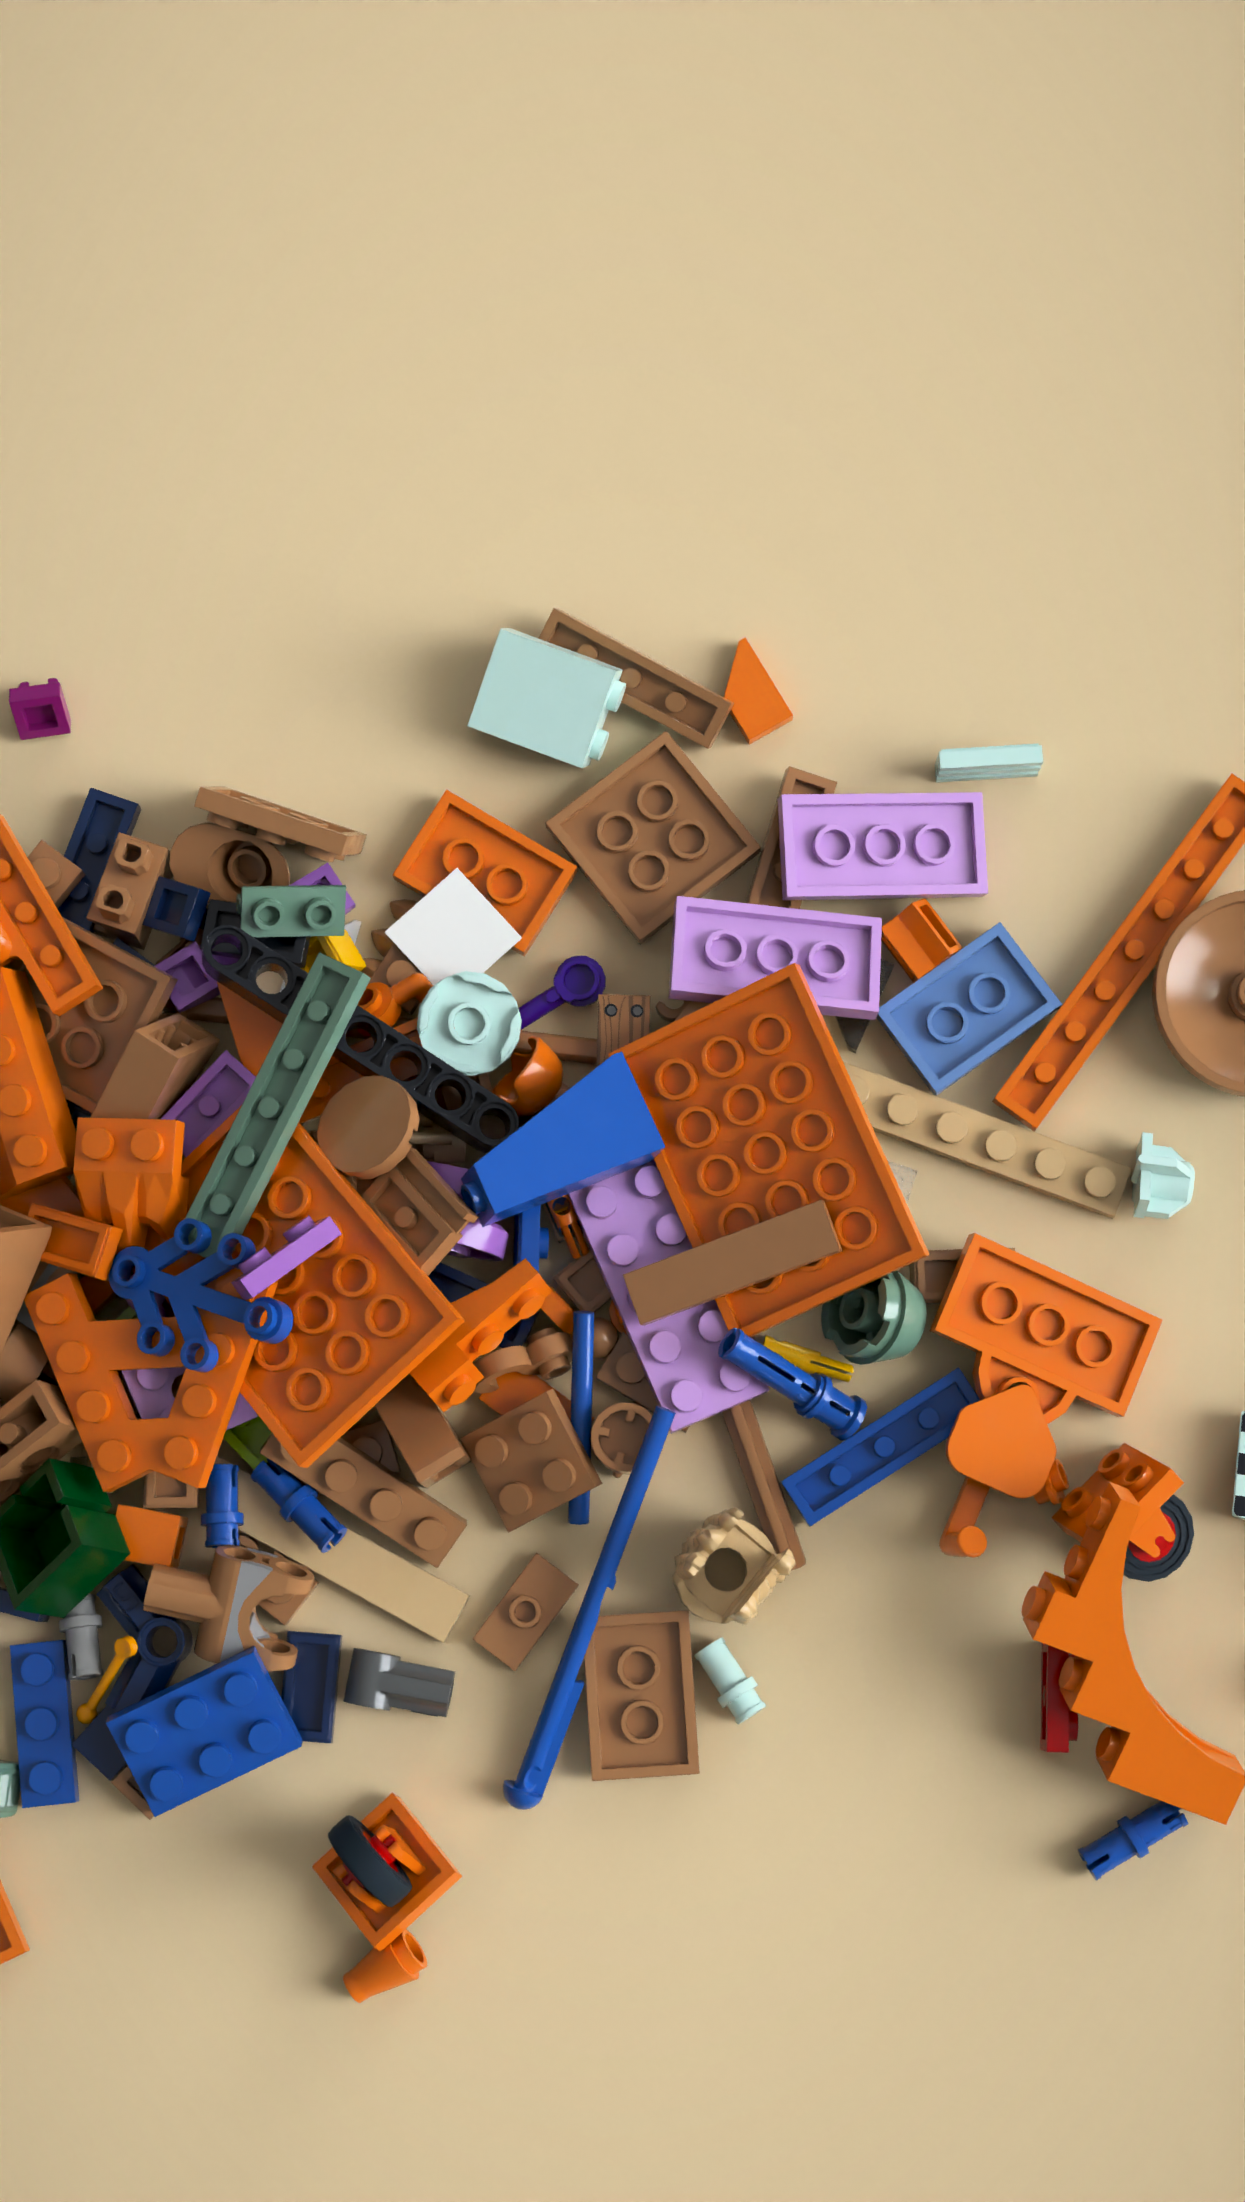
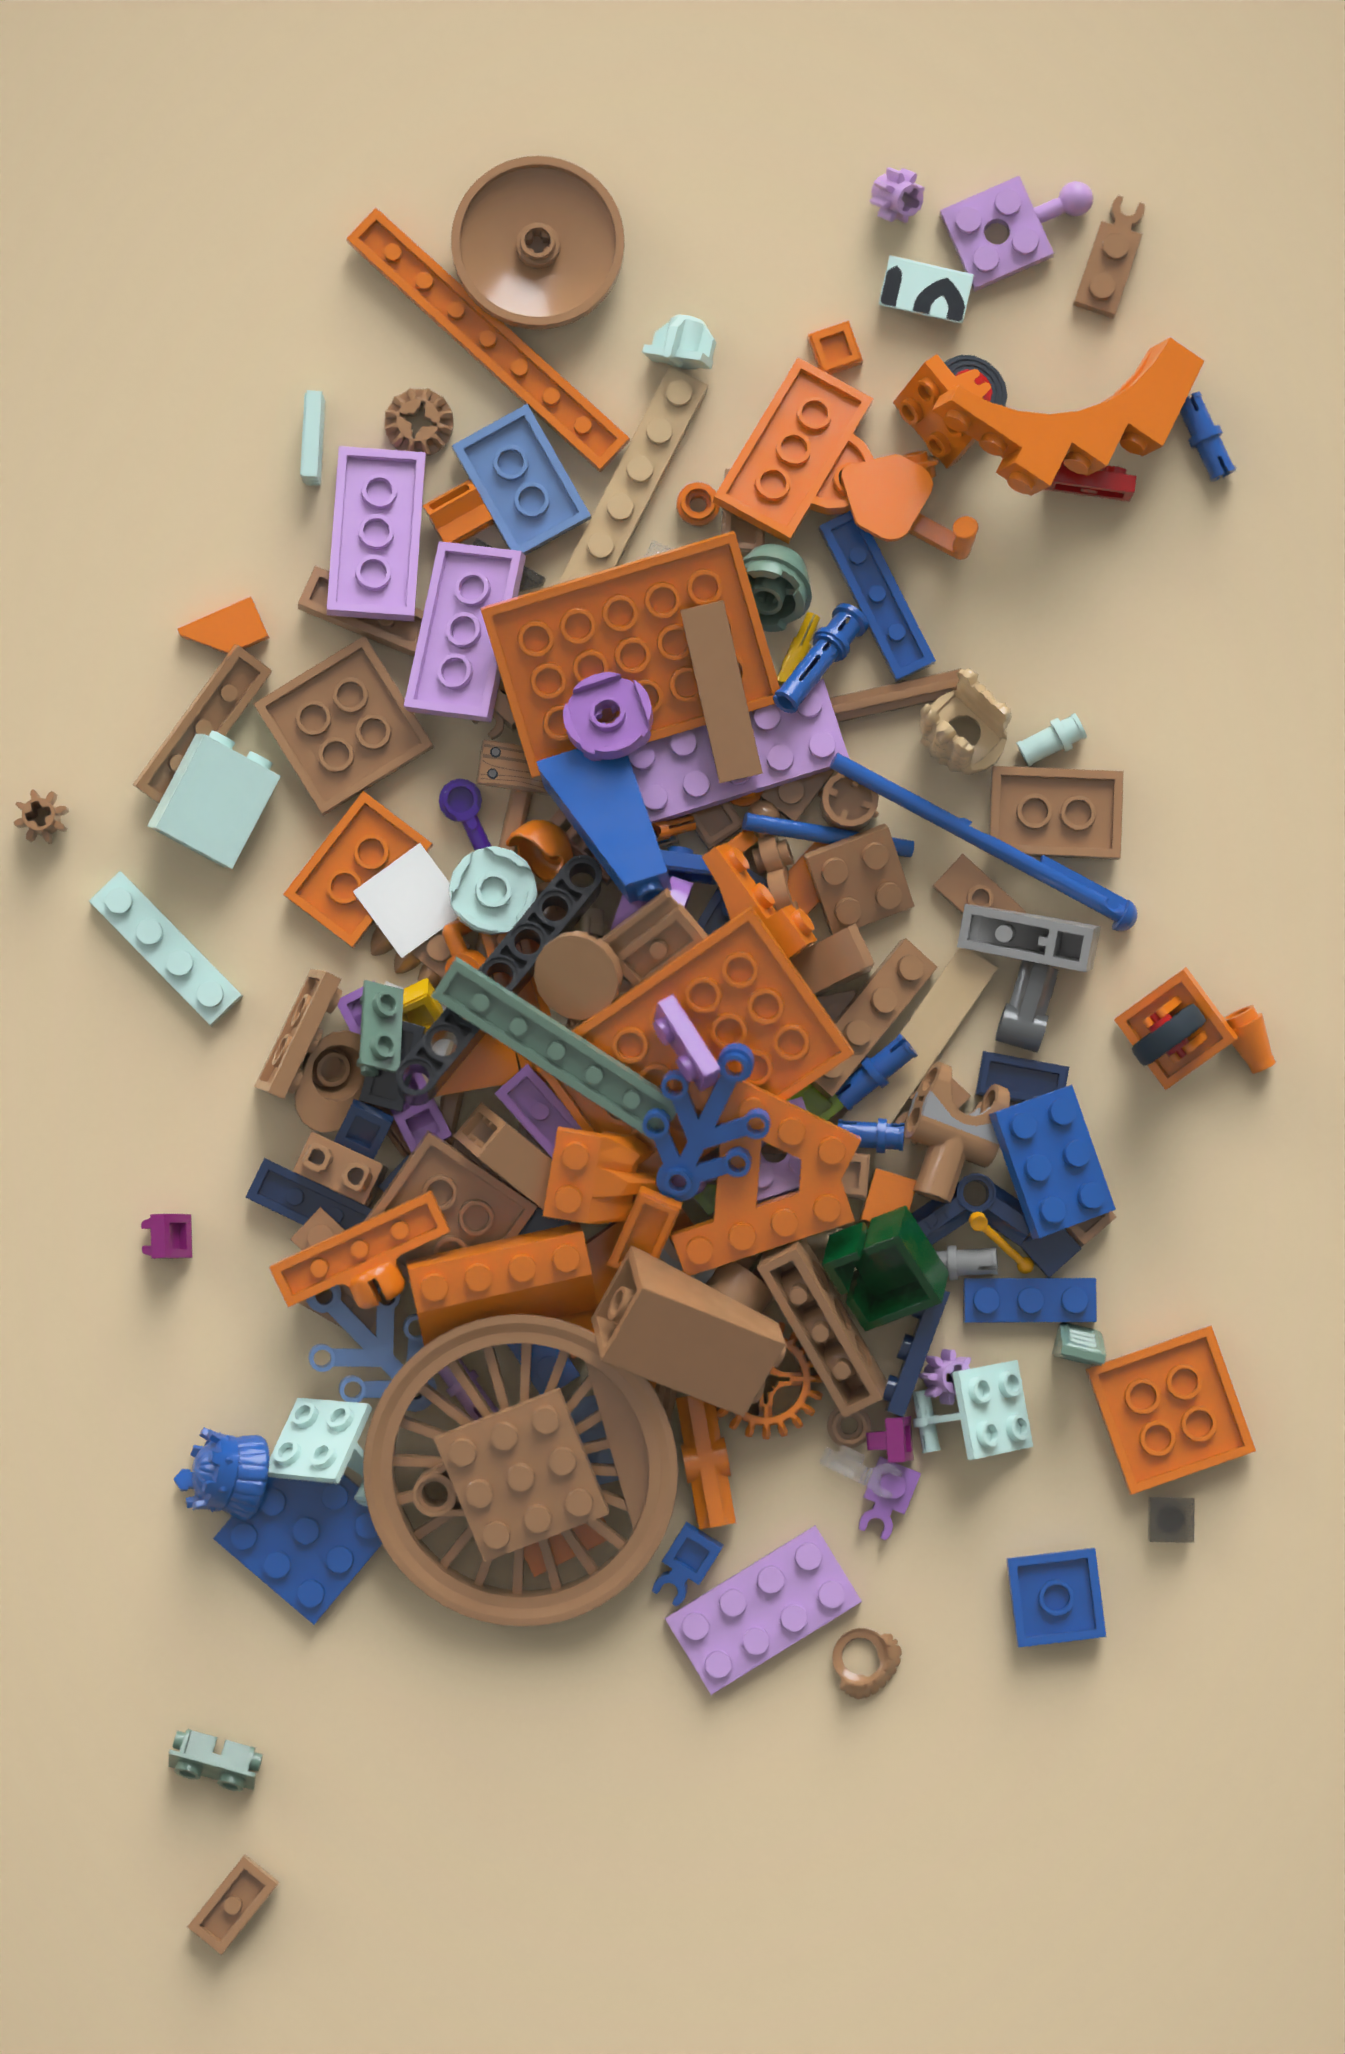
camera: 90 degrees left, 5 degrees up
none -> medium nougat gear [14,789,69,844]
none -> light aqua plate [89,871,243,1026]
none -> medium nougat gear [385,388,454,456]
none -> medium lavender plate [563,672,653,761]
none -> orange plate [677,482,720,526]
none -> orange tile [808,321,863,375]
none -> light grey slope [957,904,1101,972]

